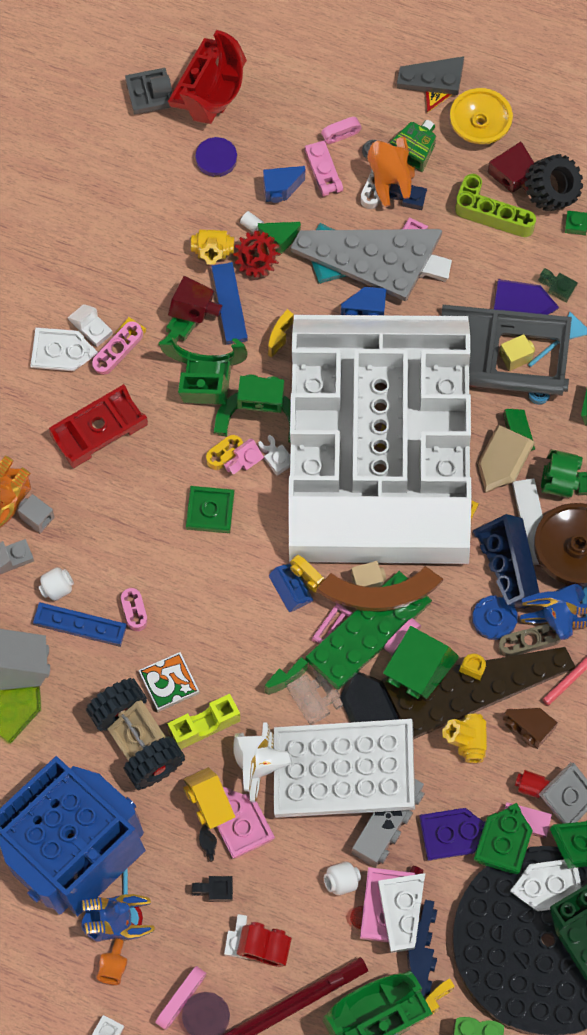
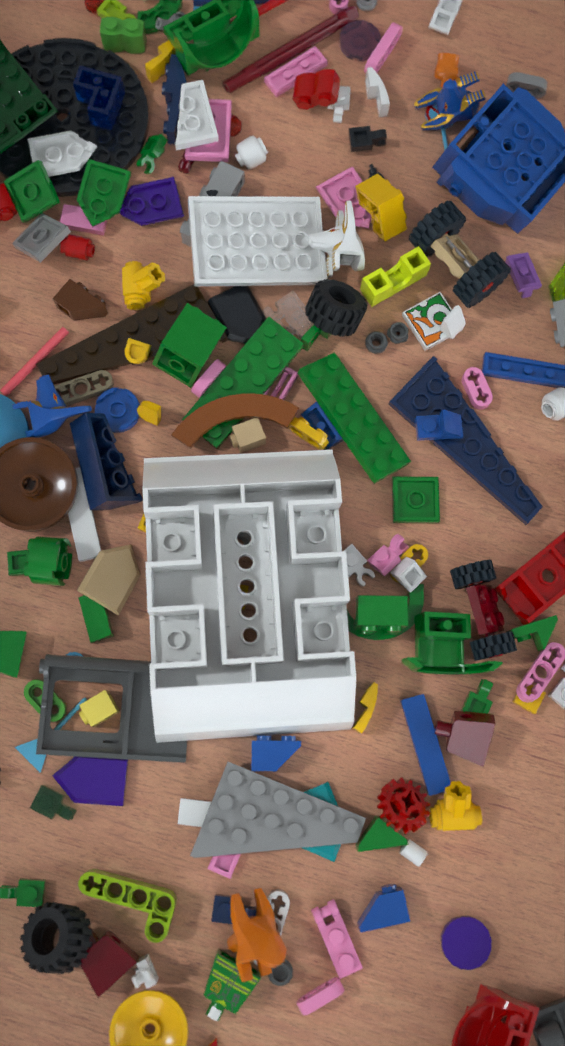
camera: 170 degrees right, 10 degrees up
none -> bright green plate [24,680,67,722]
none -> clear blue brick [73,66,125,130]
none -> white plate [131,954,159,989]
none -> green plate [136,134,168,174]
none -> yellow tile [137,401,161,426]
none -> bright pink tile [264,46,328,97]
none -> green plate [297,352,411,484]
none -> black tyre [305,279,368,337]
none -> white slope [365,67,390,117]
none -> dark grey plate [365,331,388,354]
none -> dark grey plate [387,322,409,344]
none -> dark blue wing [388,356,543,525]
none -> white slope [390,557,427,593]
none -> blue slope [415,410,463,441]
none -> white slope [440,305,466,339]
none -> plate [450,559,517,661]
none -> medium lavender plate [505,252,542,298]
none -> light grey beam [506,72,548,98]
none -> green slope [506,615,558,651]

